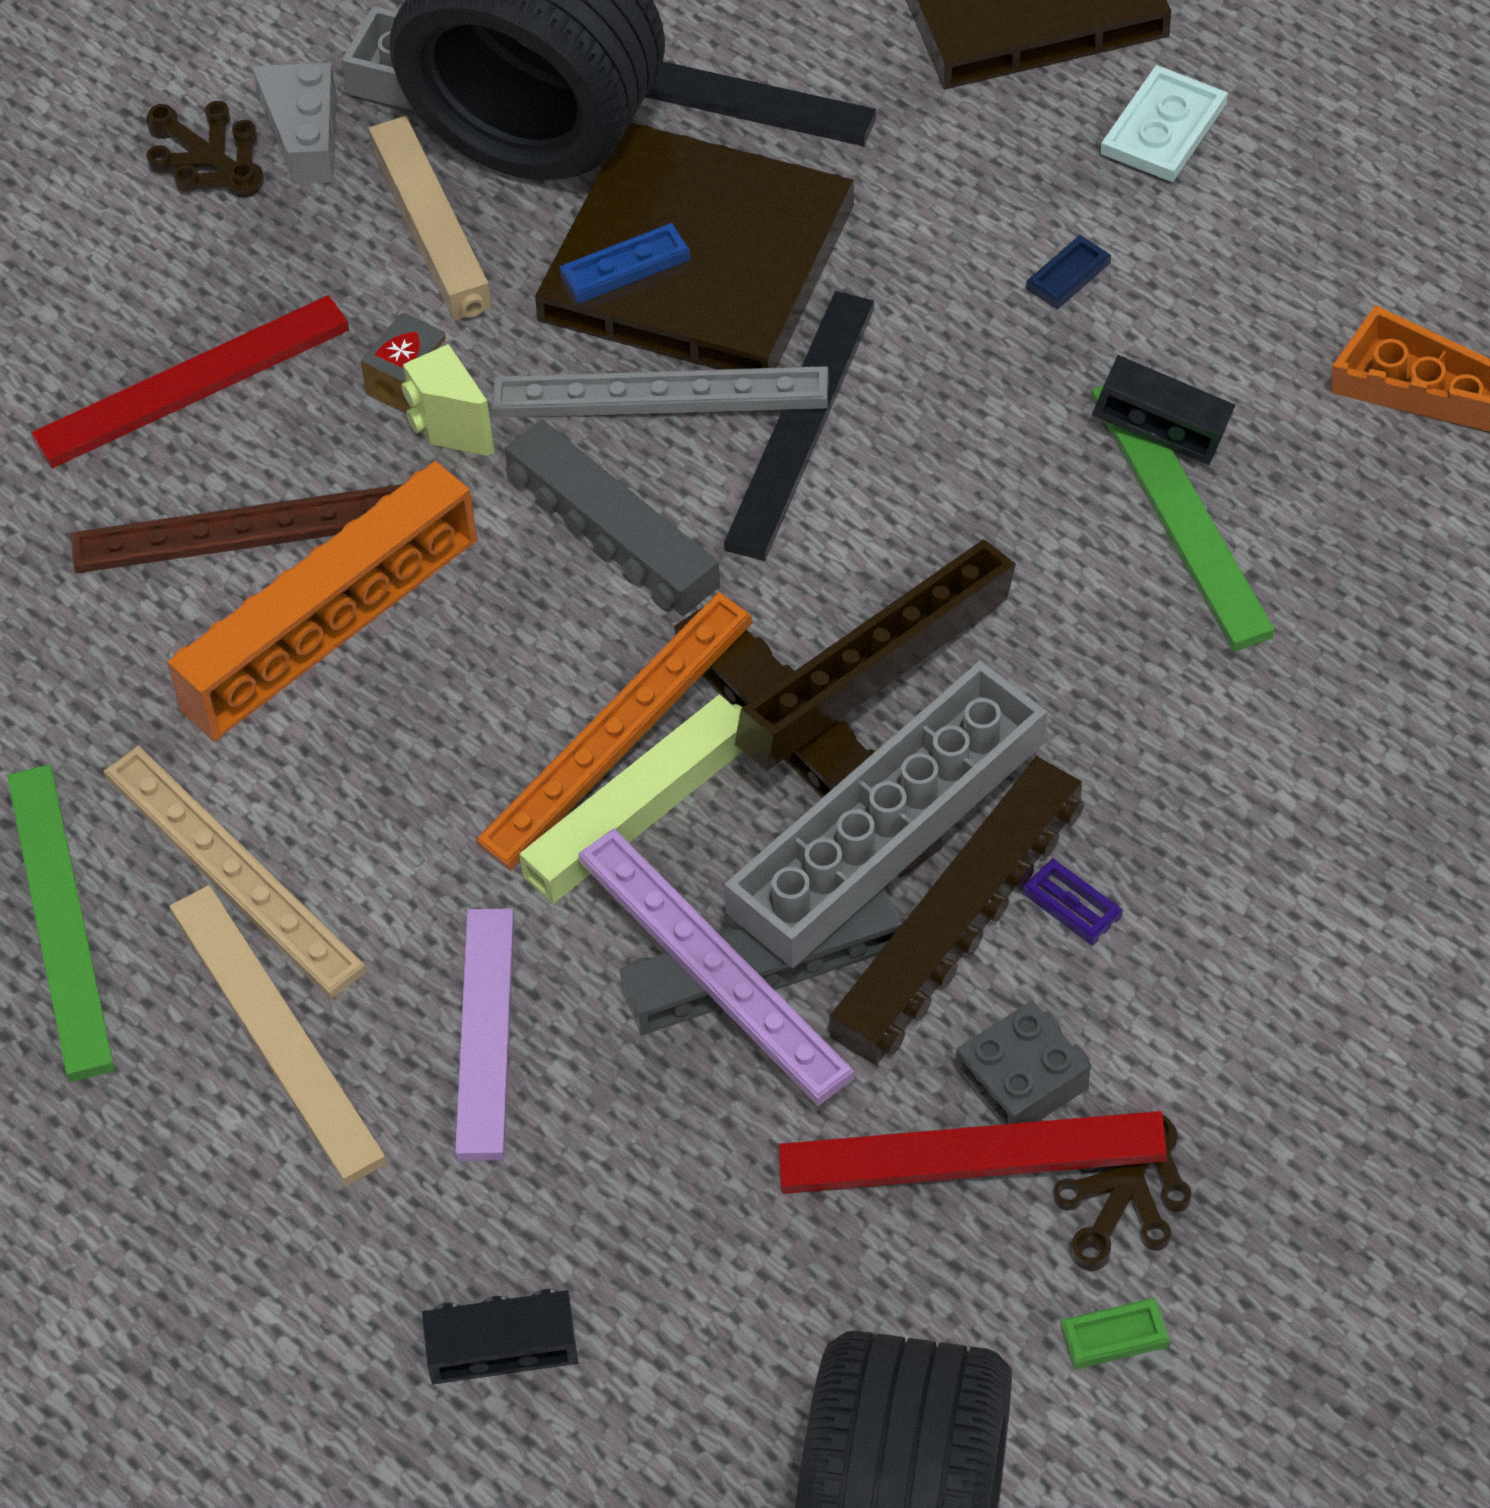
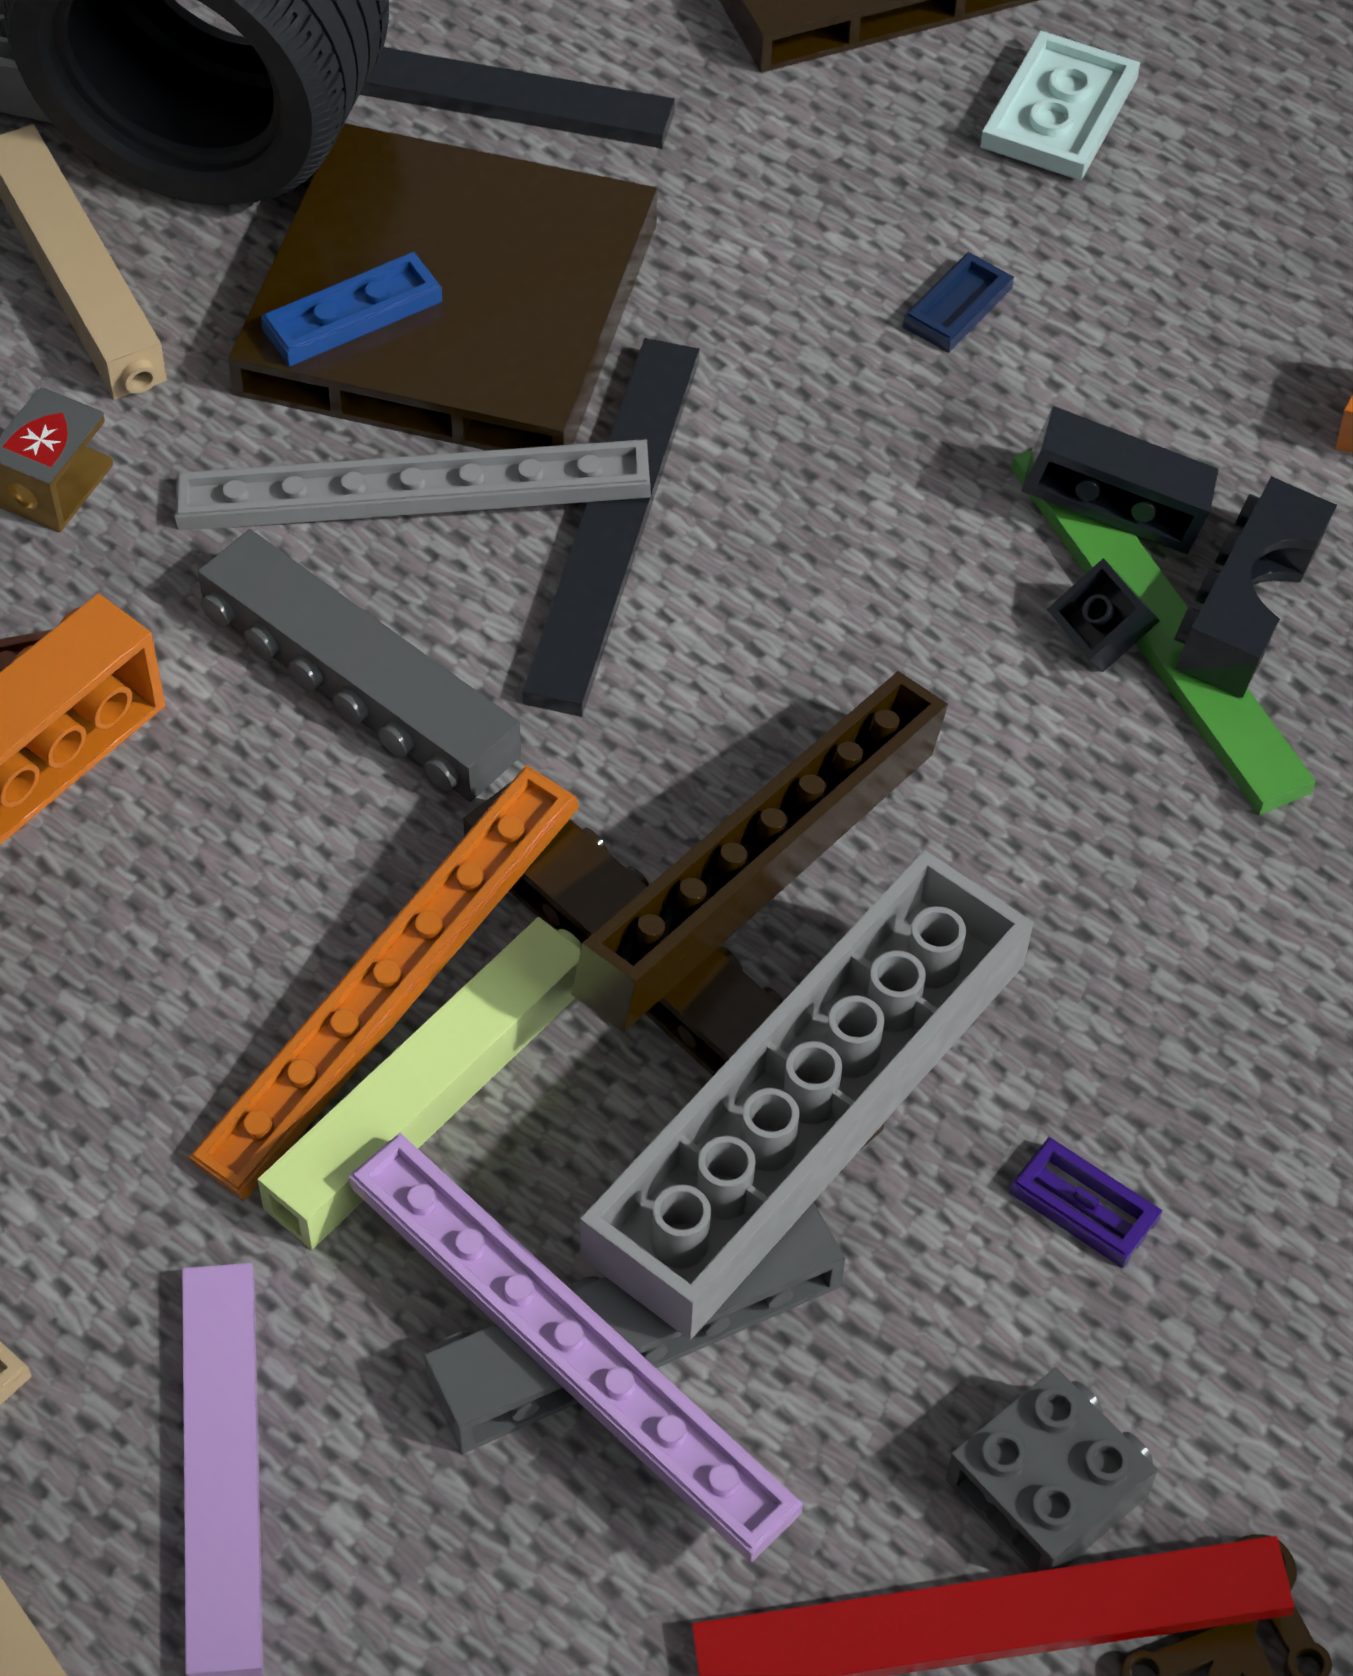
camera: 10 degrees left, 0 degrees up
yellowish green slope [401,344,495,456] -> none
dark brown brick [829,756,1084,1066] -> none
none -> black piece [1047,558,1160,672]
none -> black arch [1174,476,1337,698]

